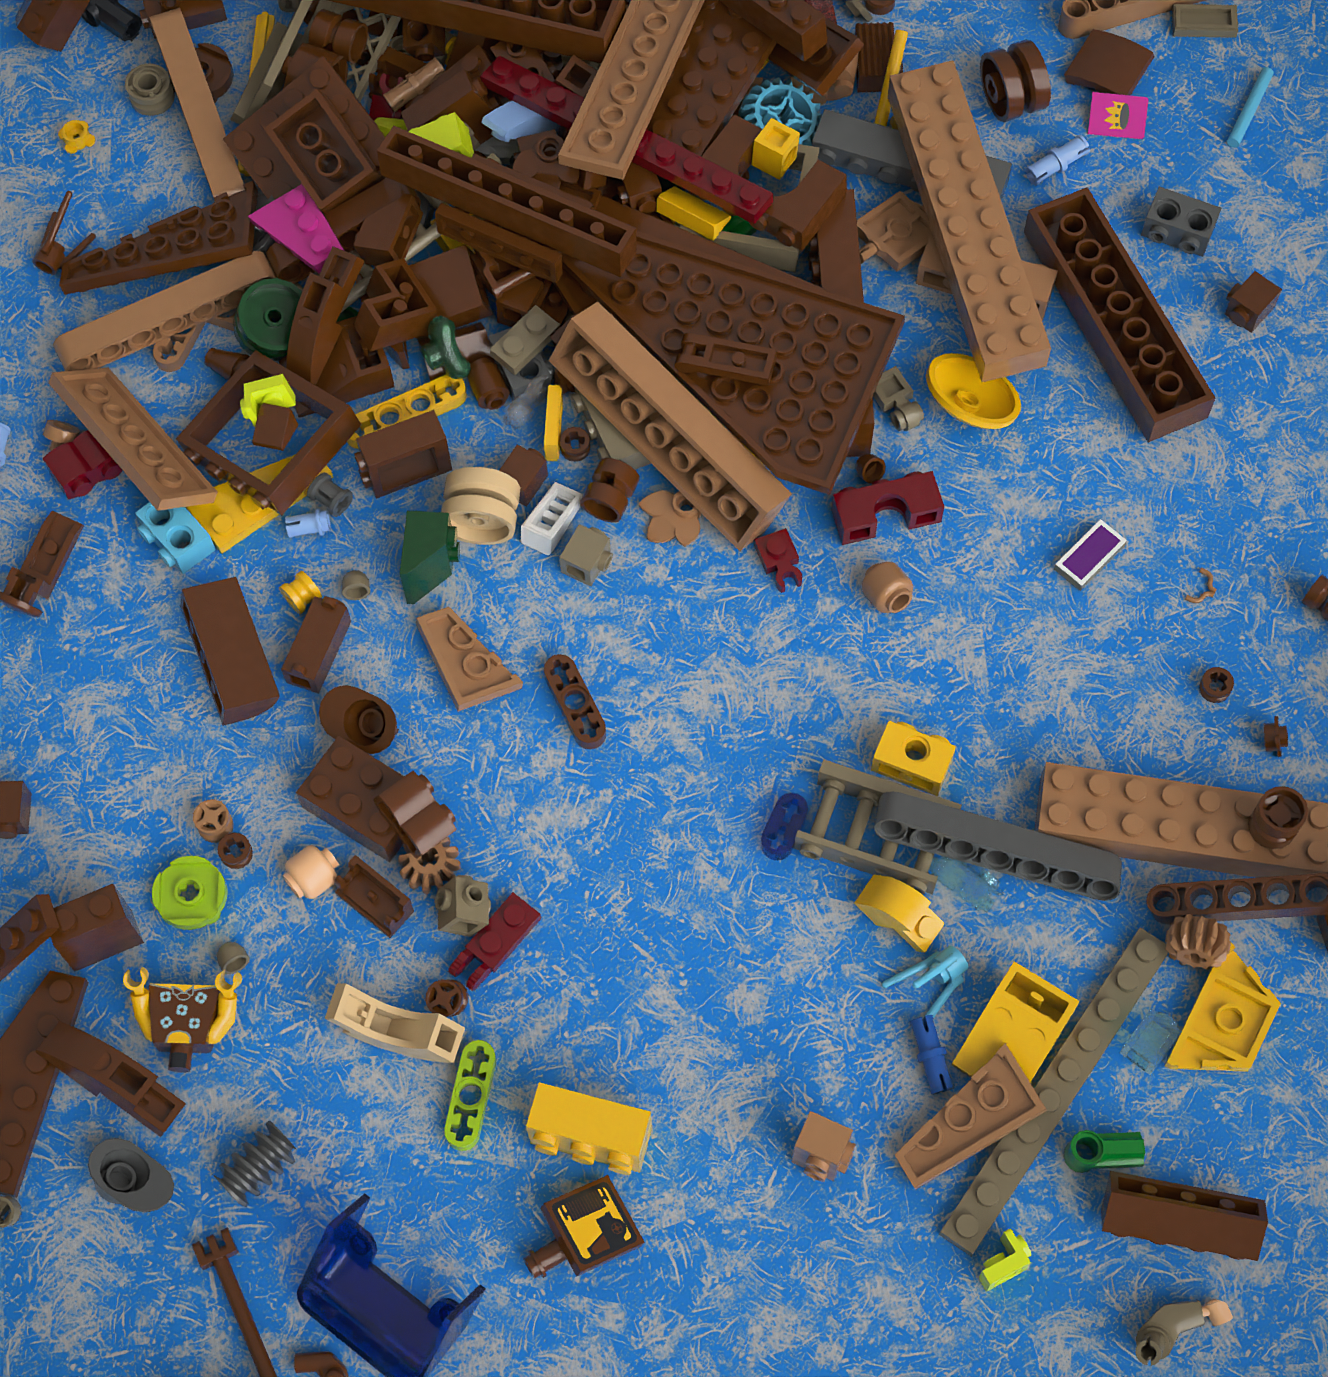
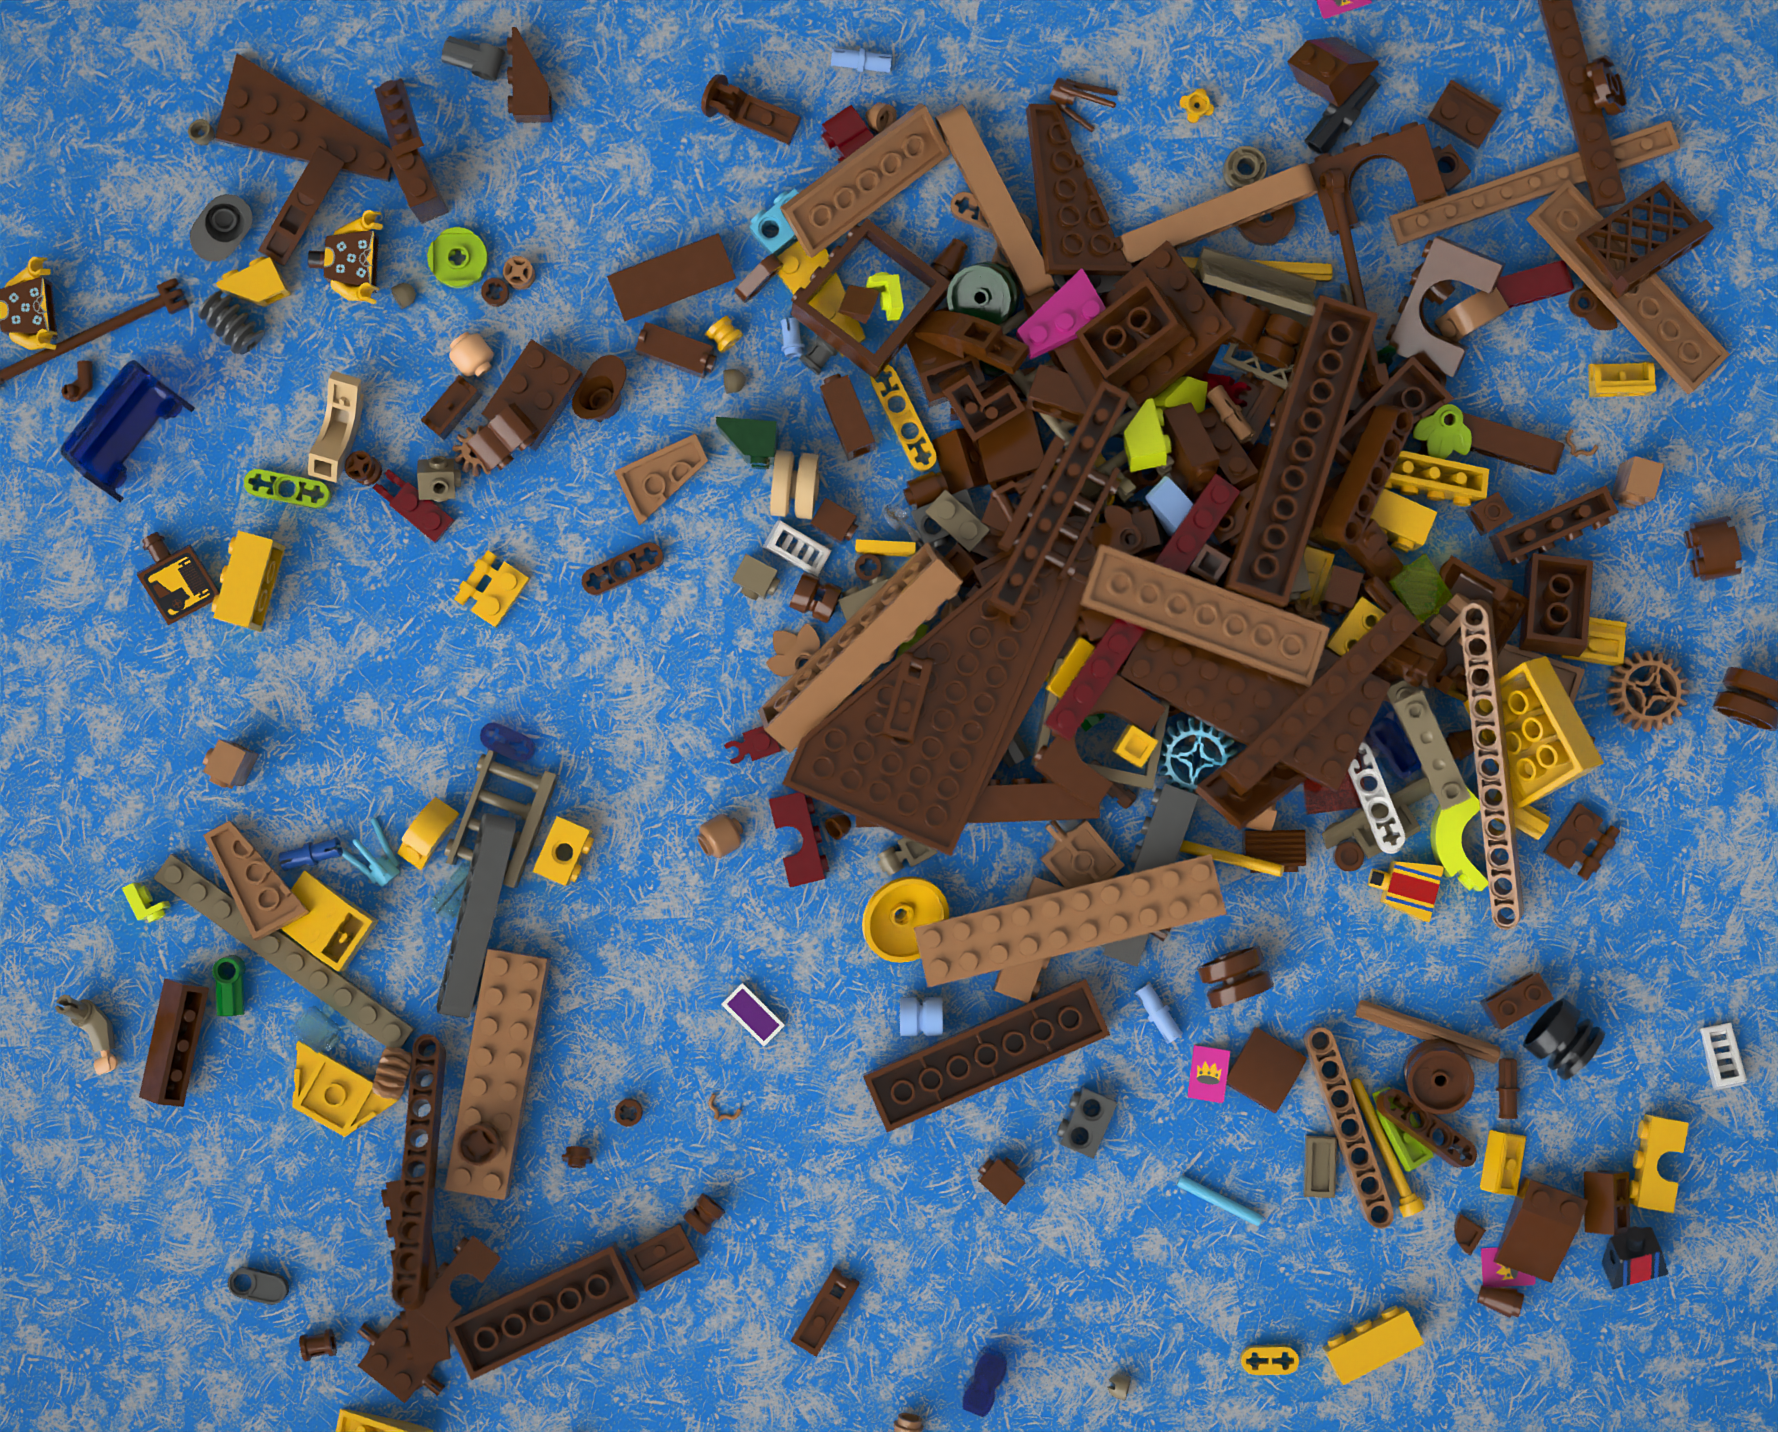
camera: 90 degrees right, 20 degrees up
clear green piece [421,315,471,379] -> none
none -> yellow slope [216,257,291,307]
none -> yellow plate [454,550,530,628]
none -> beam [734,253,784,303]
none -> light blue wheel [900,997,943,1036]

